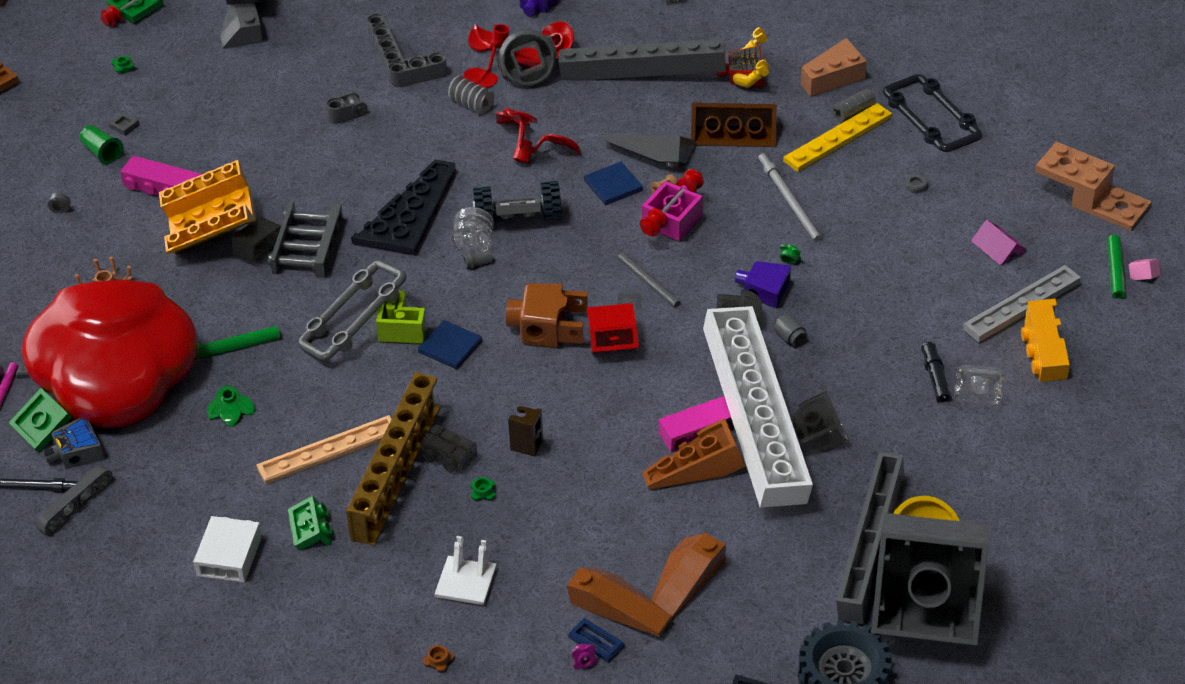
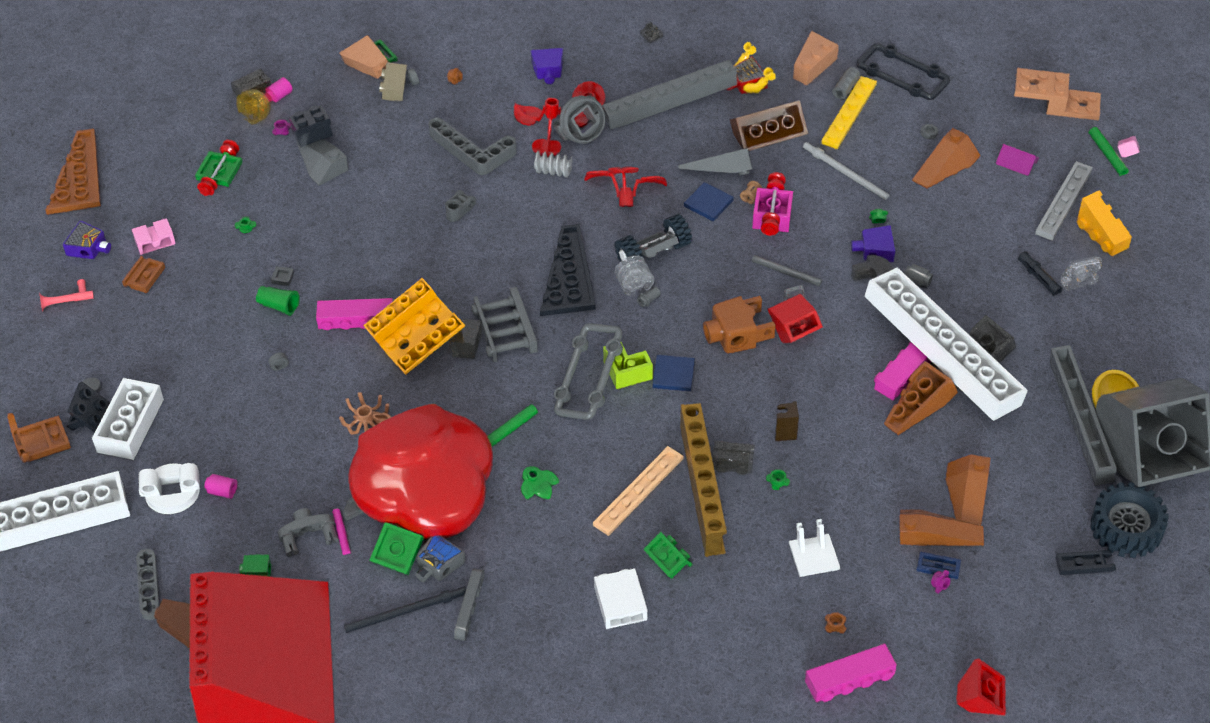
camera: 25 degrees left, 5 degrees up
none -> bright pink brick [132,218,175,255]
none -> dark orange wedge [912,128,981,188]

